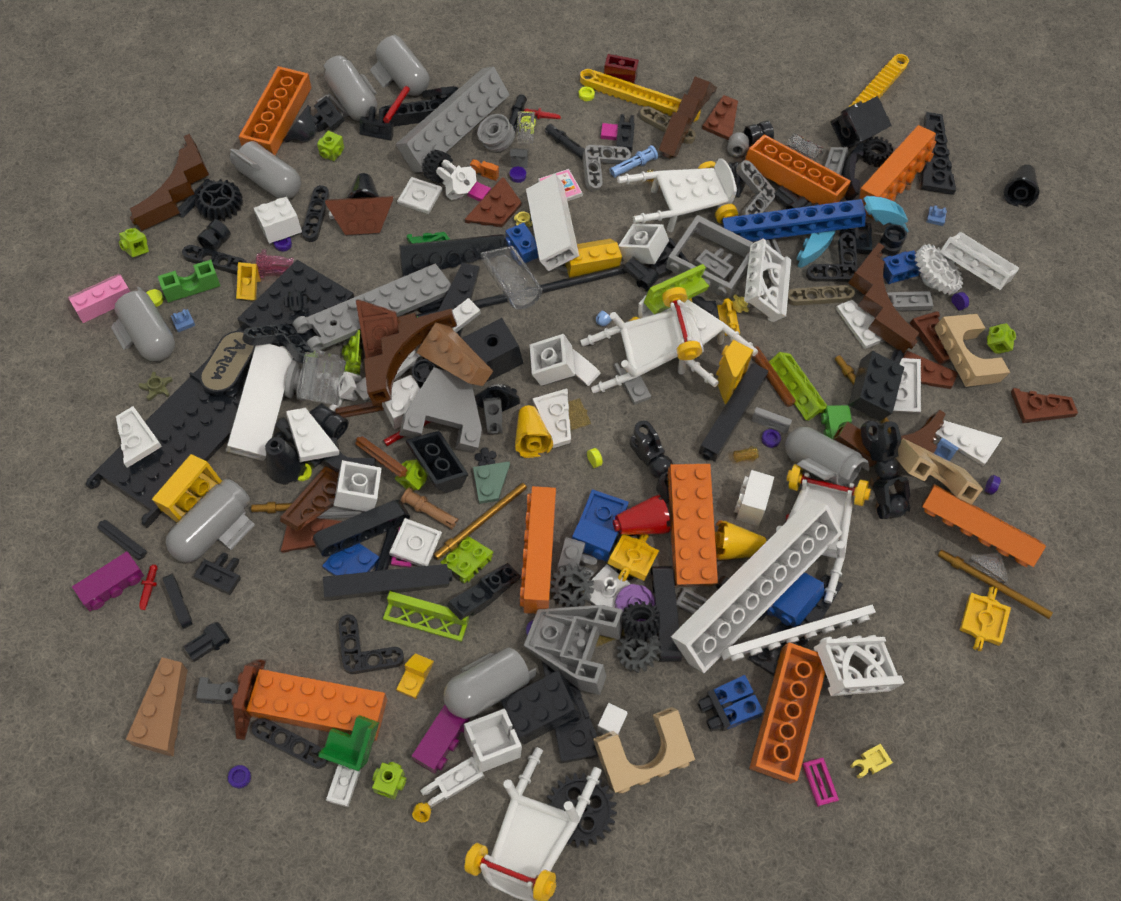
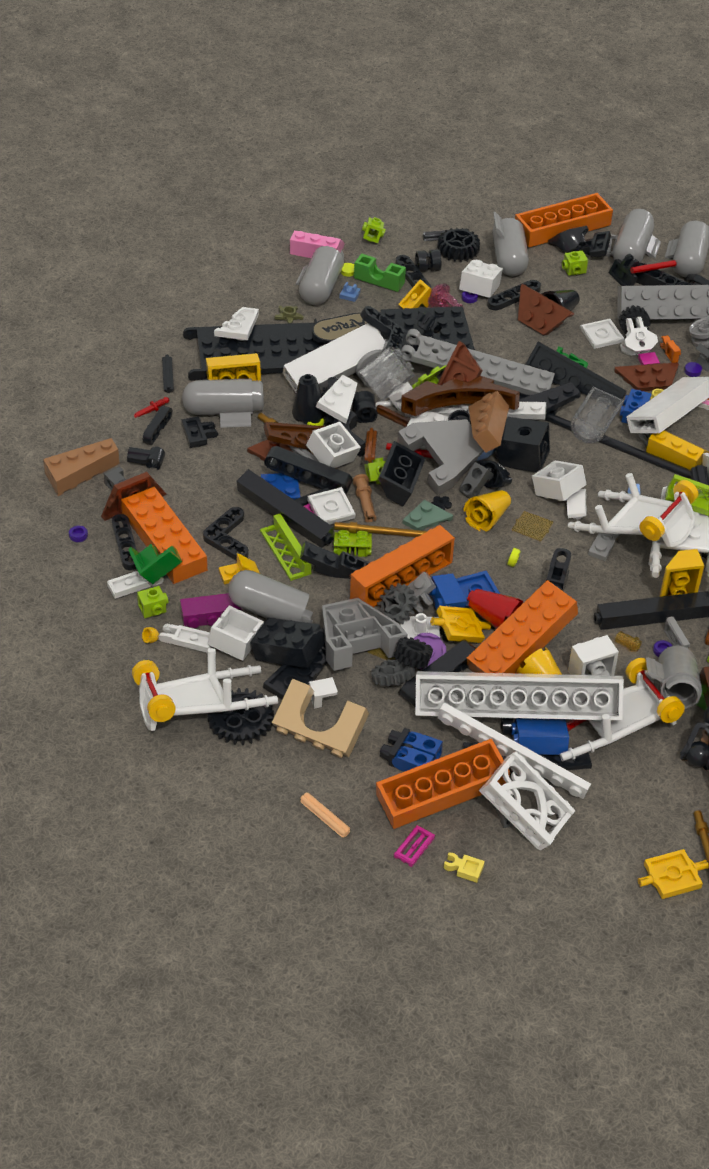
camera: 50 degrees right, 15 degrees down
magenta brick [72,551,145,611] -> none
reddish brown arch [130,133,209,231] -> none
white wing [532,389,571,448] -> none
none -> light nougat axle [300,792,350,838]

